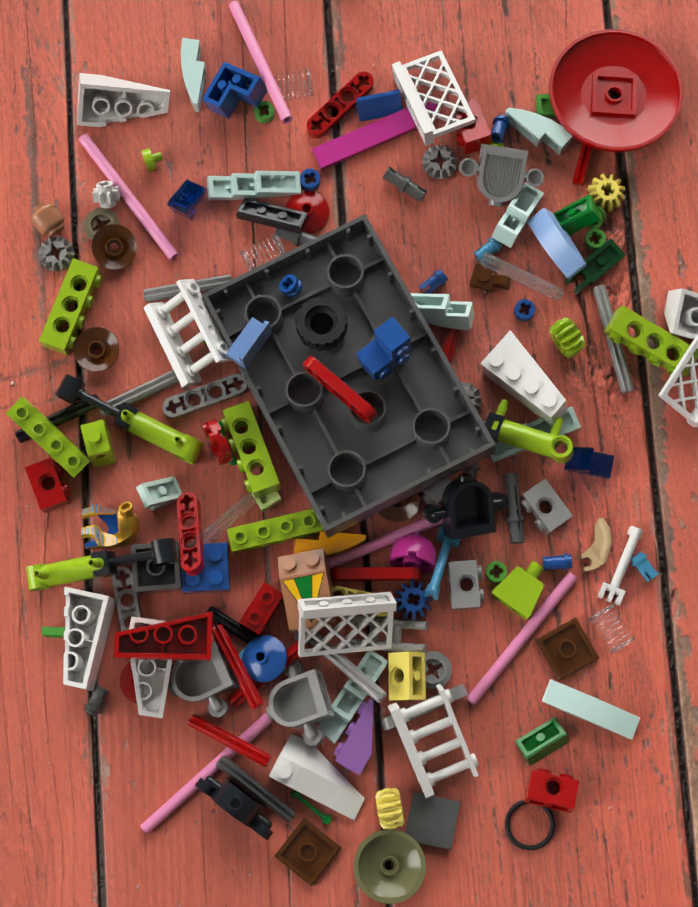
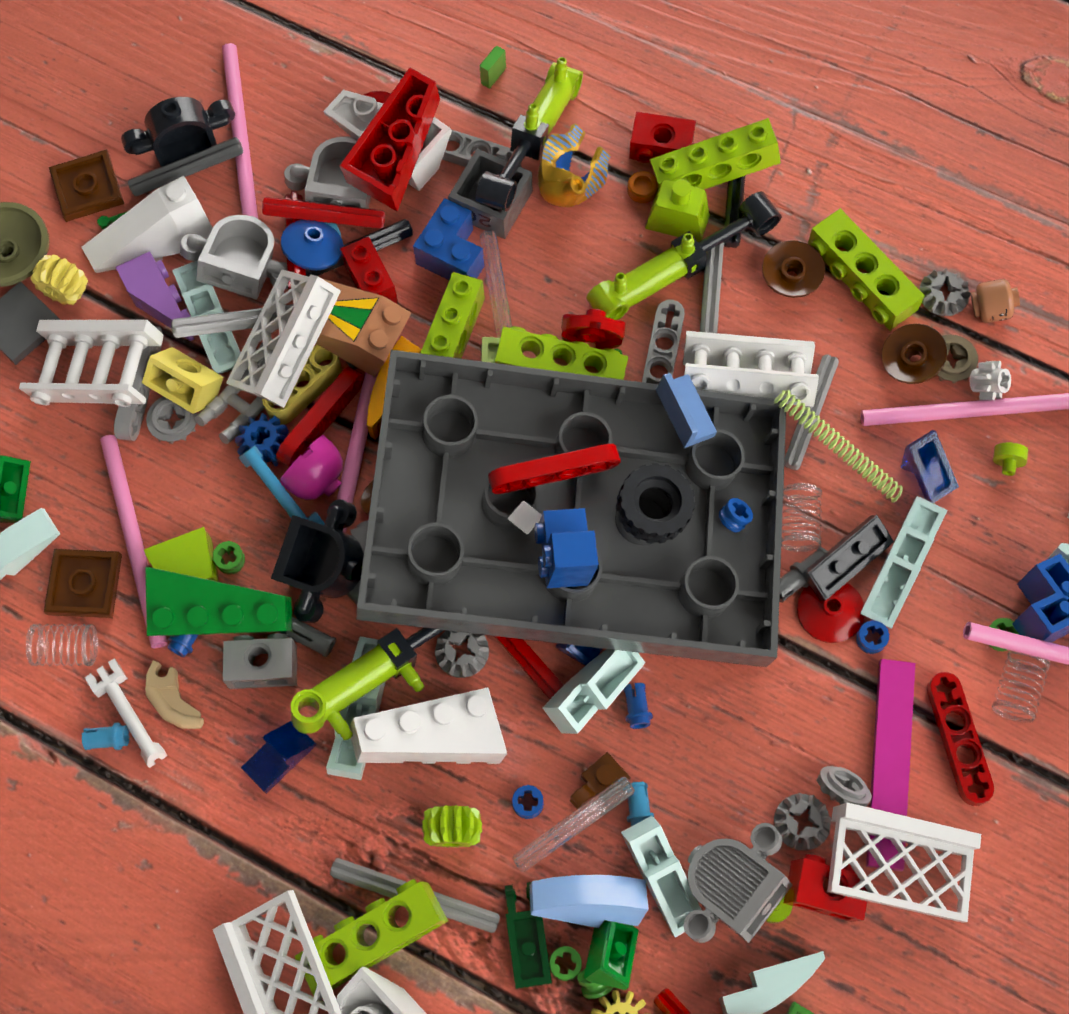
camera: 125 degrees right, 10 degrees down
white wedge [63,587,116,691] -> none
dark grey pin [84,685,110,717] -> none
light aqua slope [136,476,182,511] -> none
red beam [177,492,204,576] -> none
red axle [187,714,272,767] -> none
blue slope [356,90,402,122] -> none
dark grey pin [382,166,427,203] -> none
light grey brick [447,560,484,611] -> none
blue pin [491,115,510,143] -> none
none -> green wedge [146,567,292,636]
none -> white sticker [508,501,542,534]
none -> orange tile [627,171,658,203]
none -> yellowish green piece [774,390,903,502]
none -> light grey gear [817,766,872,807]

